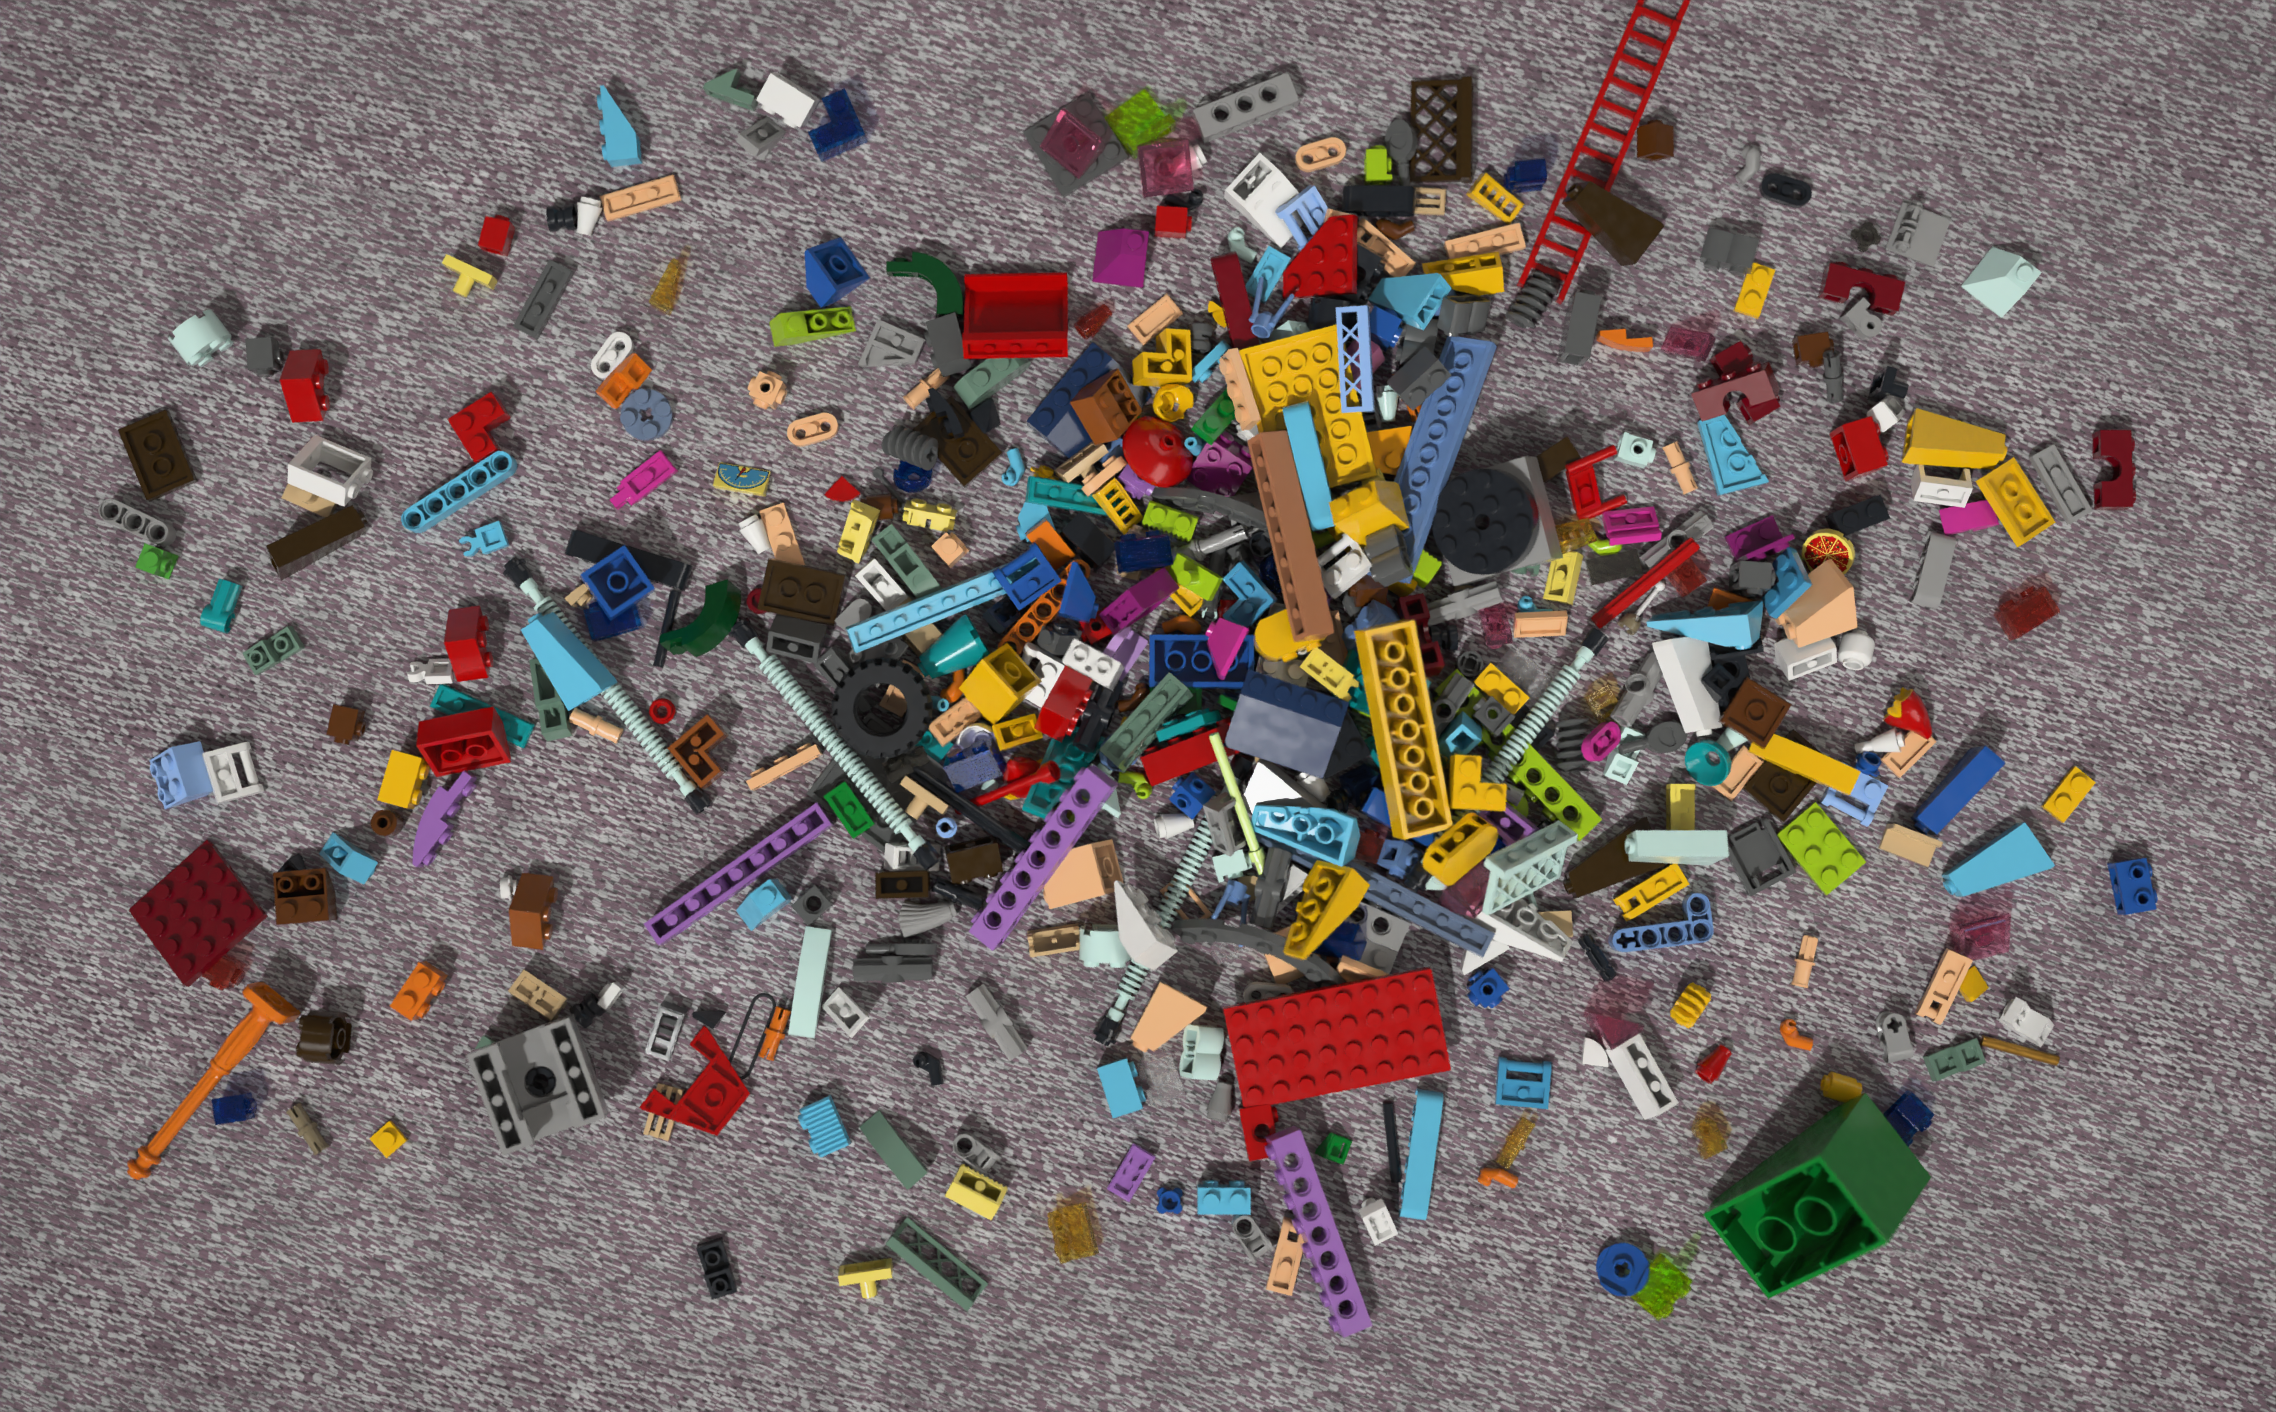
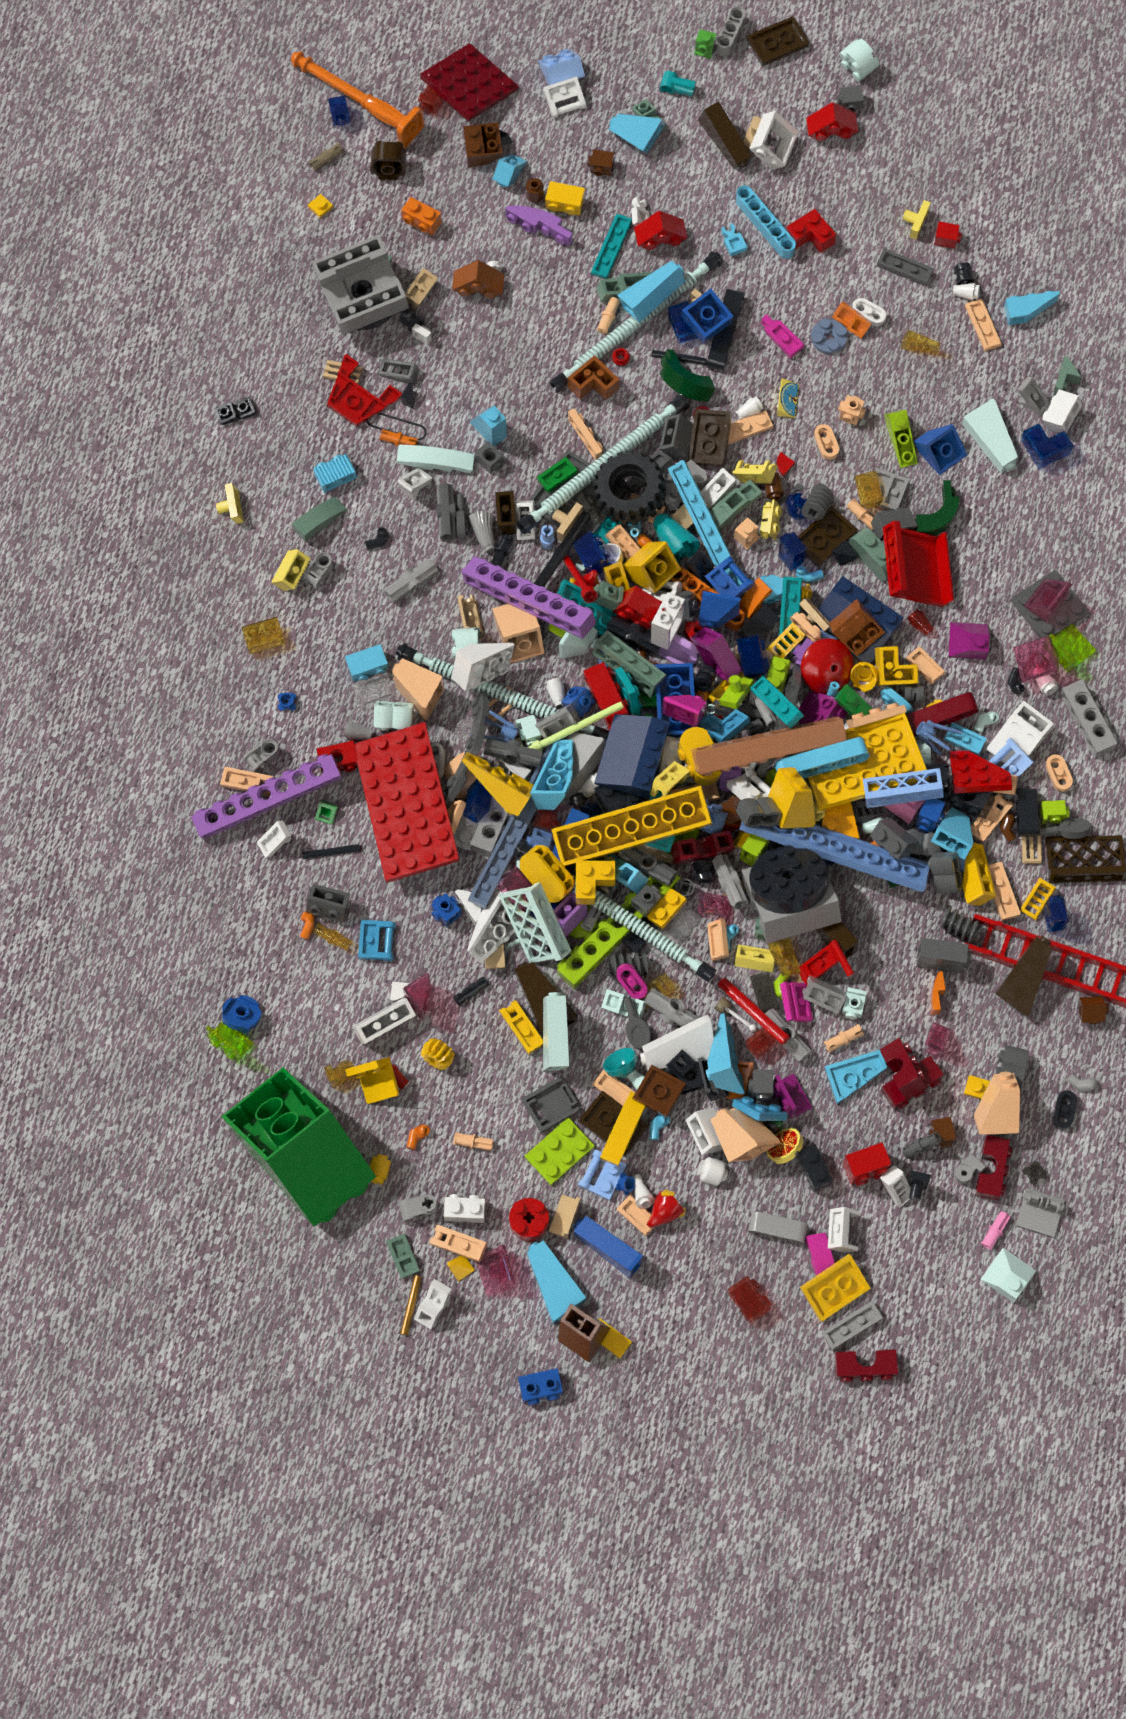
camera: 90 degrees right, 15 degrees down
red slope [416,706,511,777] -> none
medium lavender brick [644,803,835,945] -> none
sand green fence [886,1217,988,1311] -> none
black slope [926,388,965,439] -> none
dark brown brick [944,835,1003,884] -> none
medium lavender plate [1107,1143,1156,1202] -> none
lime arm [1118,771,1152,799] -> none
red brick [1155,206,1192,239] -> none
medium azure brick [1197,1180,1251,1215] -> none
medium azure beam [1399,1089,1443,1220] -> none
medium blue beam [1608,893,1714,952] -> none
light yellow hinge [1666,784,1695,830] -> none
clear blue brick [1883,1090,1934,1147] -> none
yellow slope [1901,408,2008,470] -> none
none -> dark grey brick [306,884,350,922]
none -> yellow bracket [345,1057,400,1104]
none -> white brick [444,1194,485,1223]
none -> red brick [509,1198,549,1242]
none -> reddish brown slope [558,1304,611,1363]
none -> sand green brick [593,581,624,611]
none -> medium azure slope [609,114,666,154]
none -> medium azure arm [649,1114,670,1140]
none -> black wheel [694,665,717,692]
none -> teal tile [749,676,804,729]
none -> clear blue brick [778,532,807,571]
none -> light grey hinge [802,975,847,1014]
none -> clear yellow slope [854,471,883,508]
none -> light aqua slope [962,399,1018,473]
none -> light nougat slope [974,1072,1020,1135]
none -> bright pink axle [981,1211,1010,1250]

